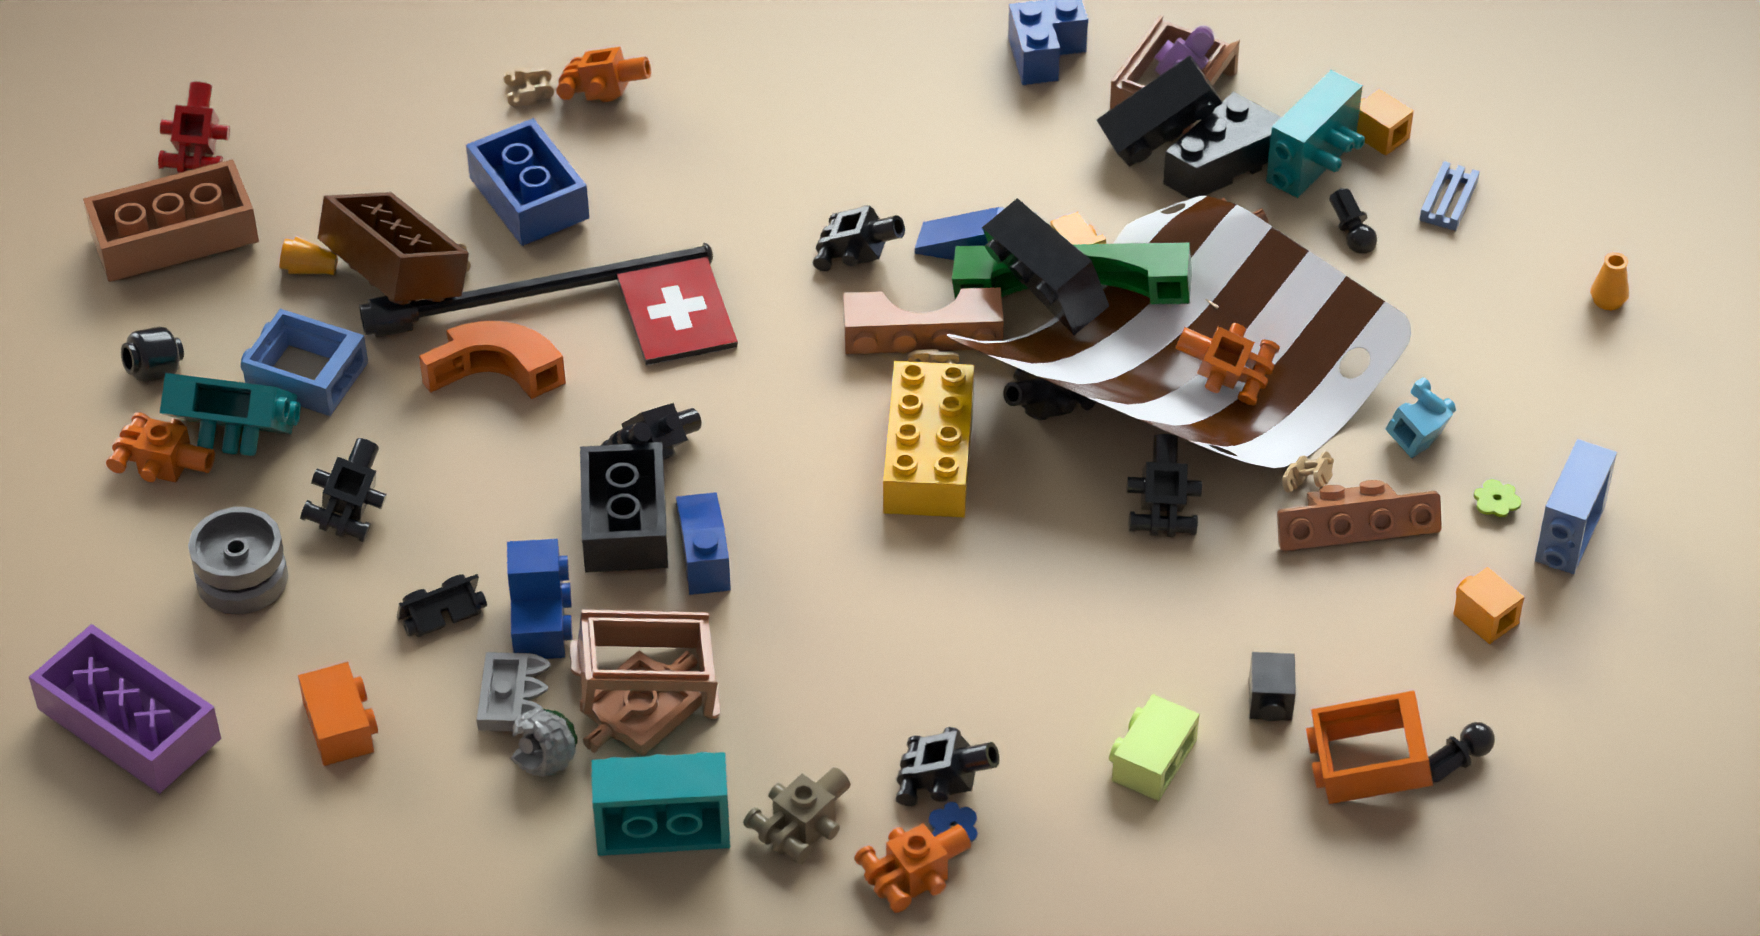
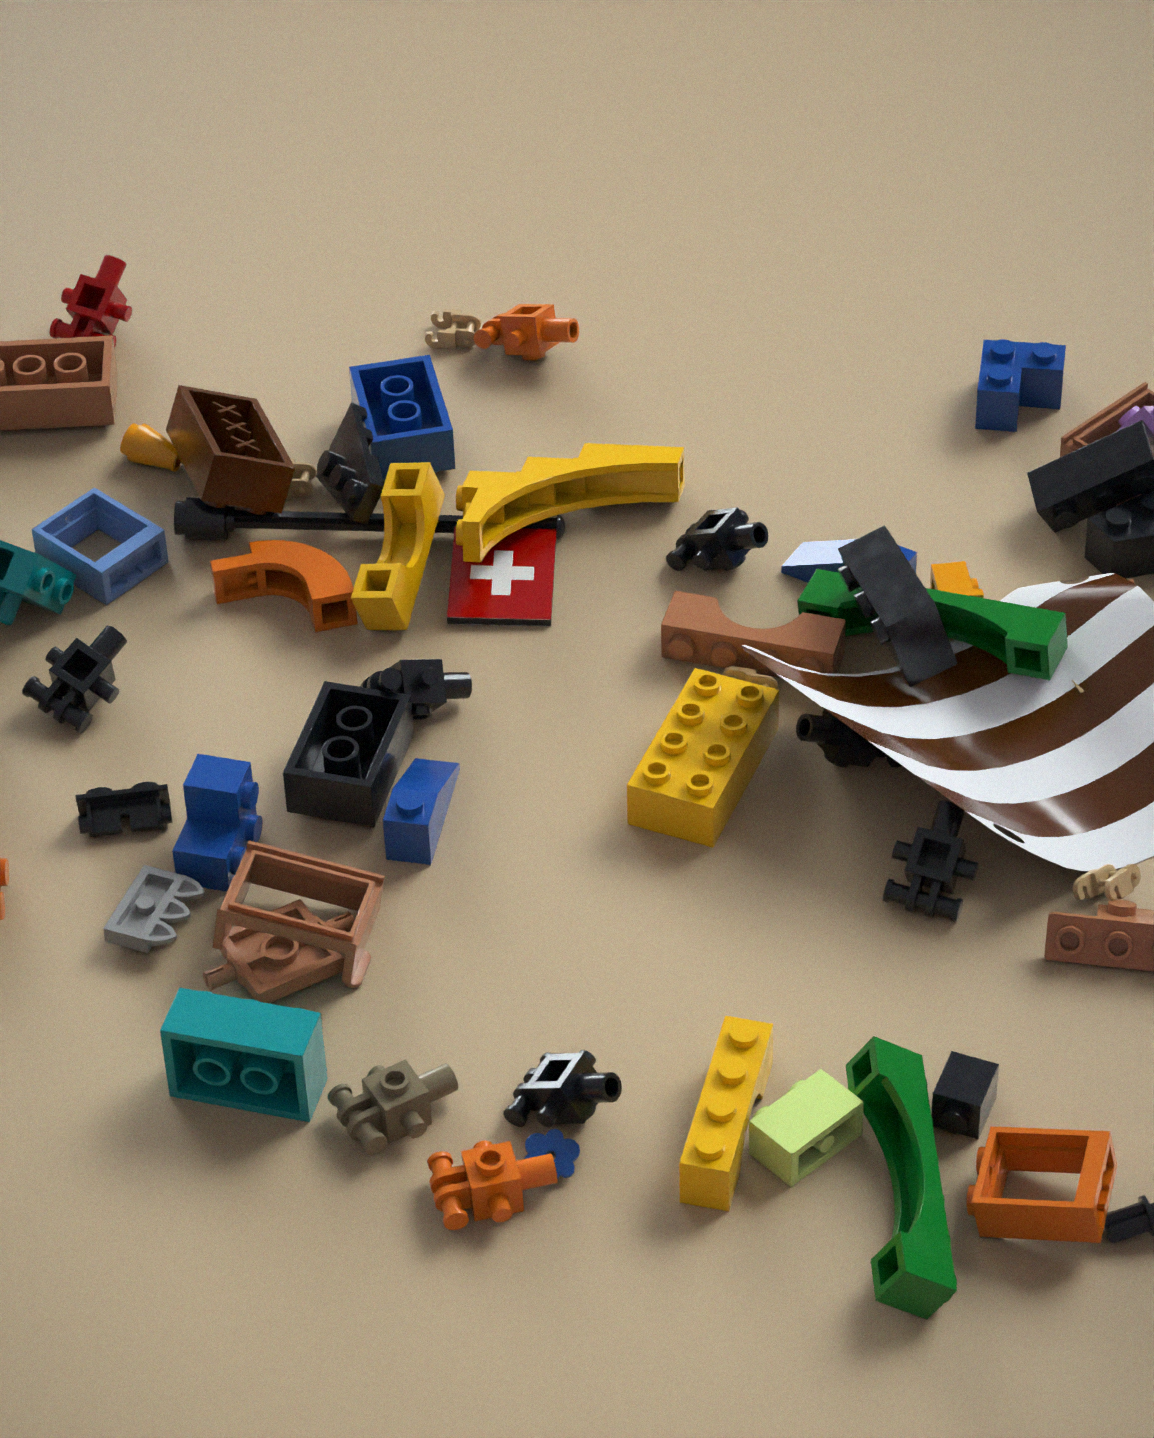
camera: 20 degrees right, 5 degrees down
light grey piece [511,708,578,777] -> none
orange piece [1175,323,1280,405] -> none
none -> black wing [316,402,384,525]
none -> yellow arch [351,462,445,630]
none -> yellow arch [456,443,685,562]
none -> yellow arch [679,1016,773,1212]
none -> green arch [845,1036,957,1320]

